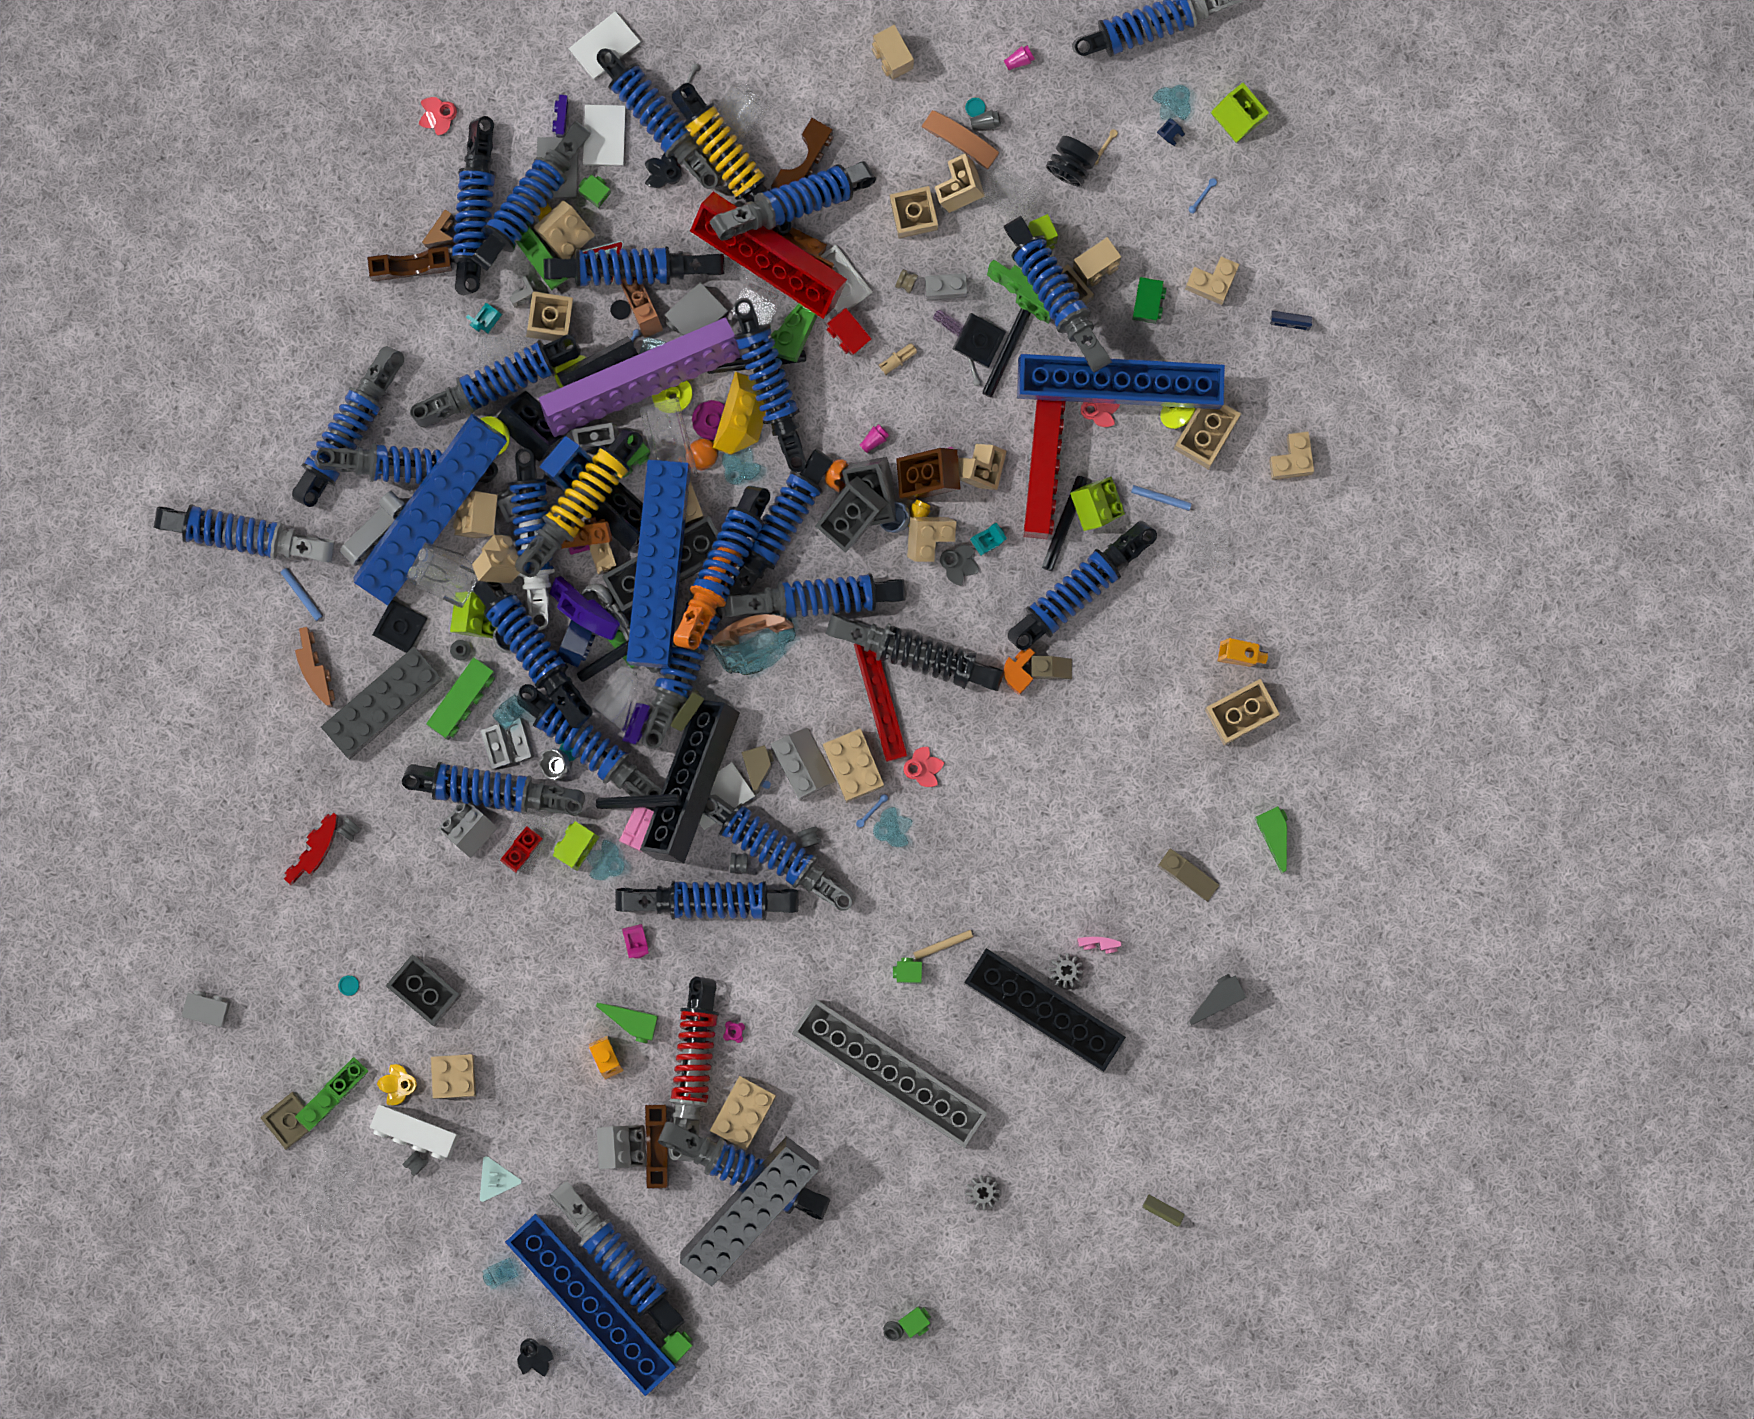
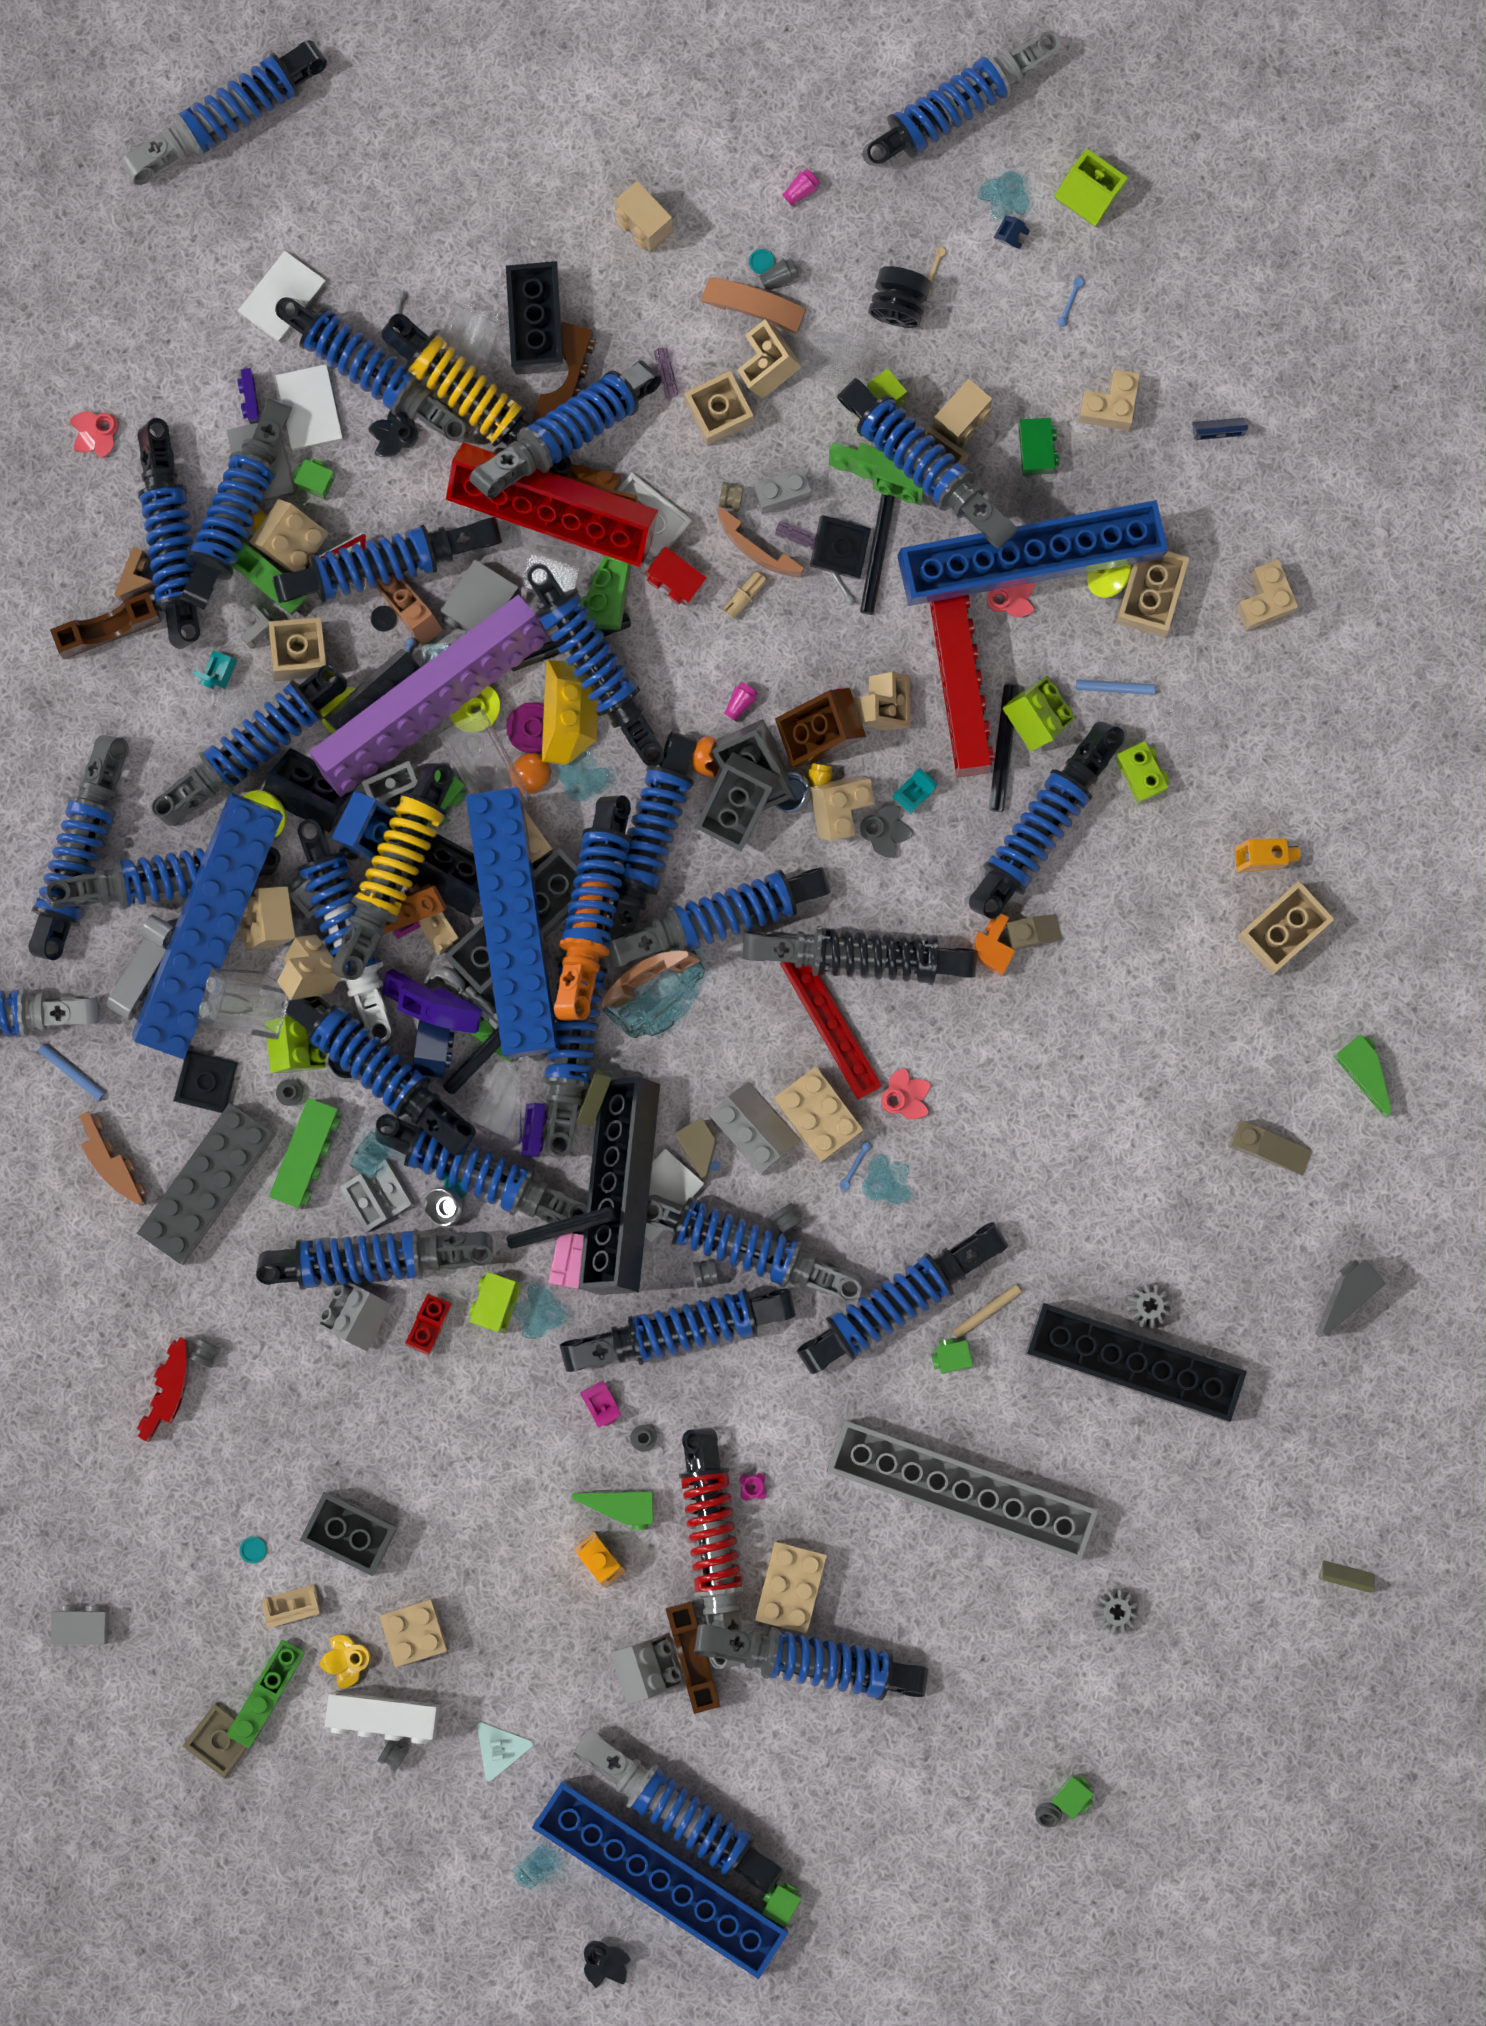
camera: 15 degrees left, 0 degrees up
brick [680,1136,819,1287] -> none
bright pink slope [1077,937,1121,954] -> none
none -> tan hinge [261,1584,322,1628]
none -> black slope [506,261,563,375]
none -> dark grey plate [630,1425,657,1452]
none -> clear purple axle [654,347,678,398]
none -> nougat slope [718,507,804,577]
none -> piece [796,1222,1008,1374]
none -> lime brick [1115,741,1170,805]

